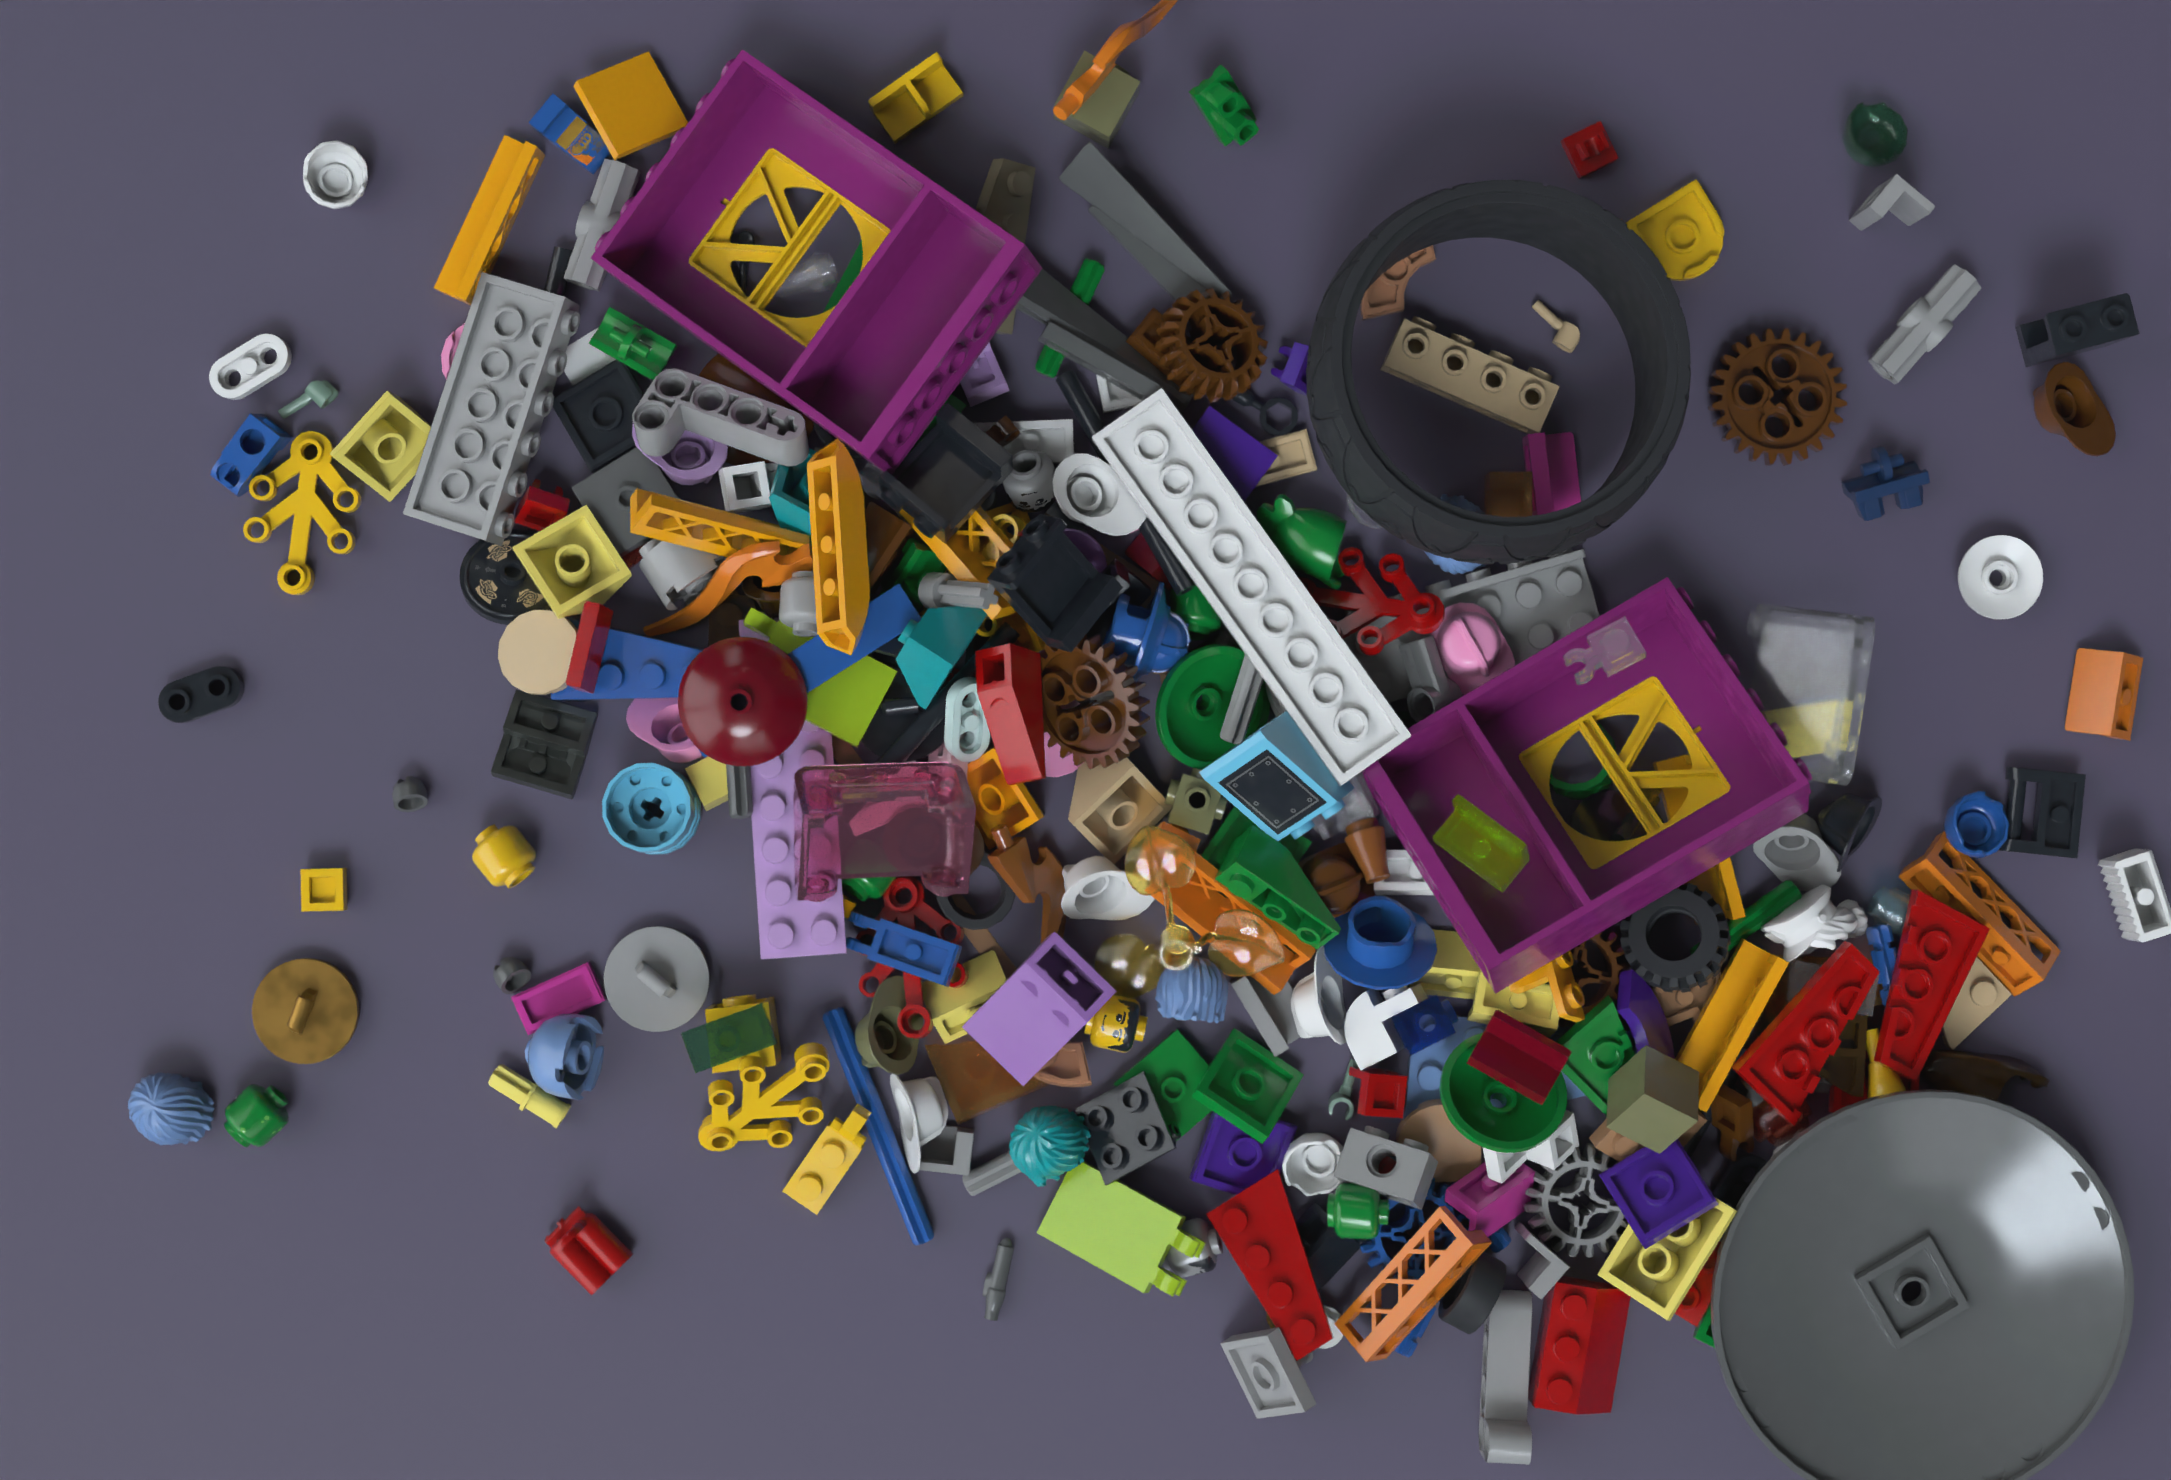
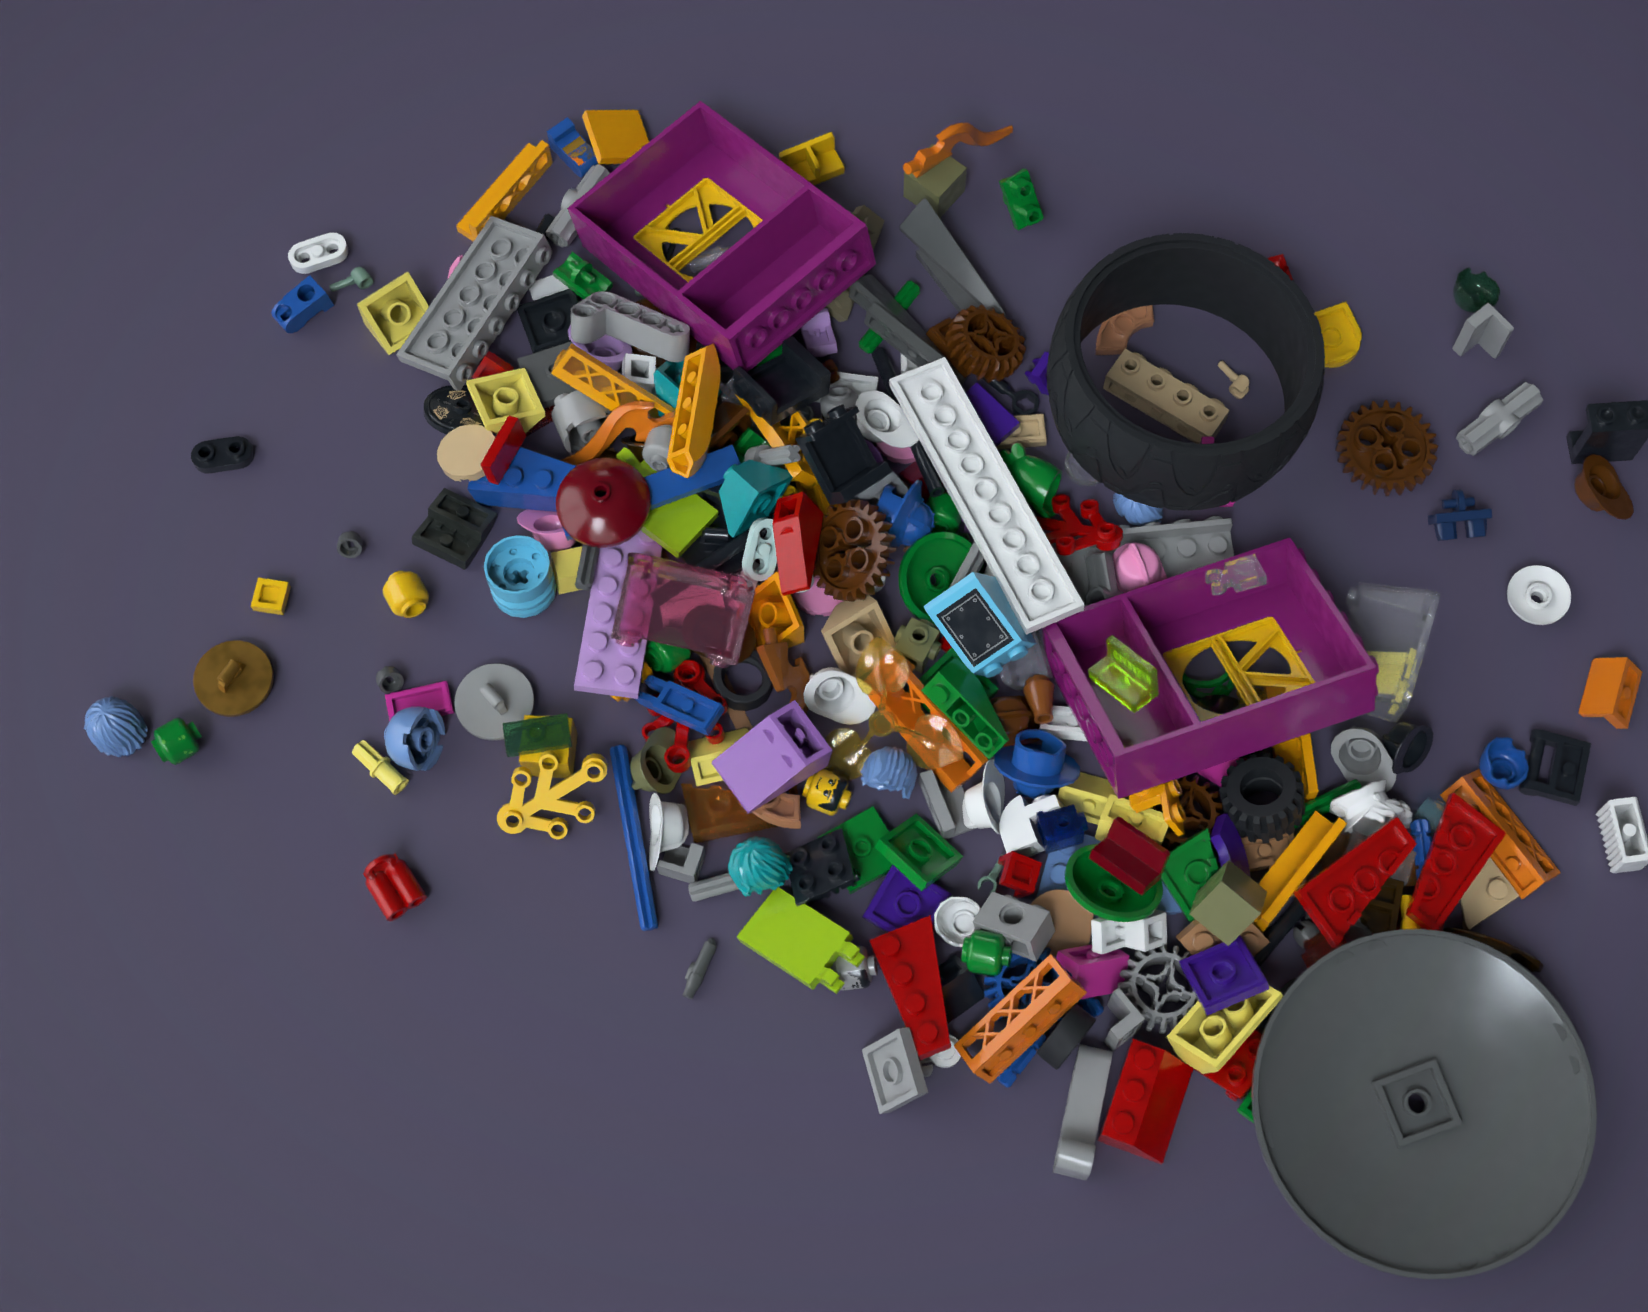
camera: 10 degrees right, 20 degrees down
yellow plant [243,431,361,595] -> none
white hair [303,140,368,209] -> none
yellow hinge [782,1103,872,1215] -> none
reddish brown plate [1711,1084,1754,1162] -> none

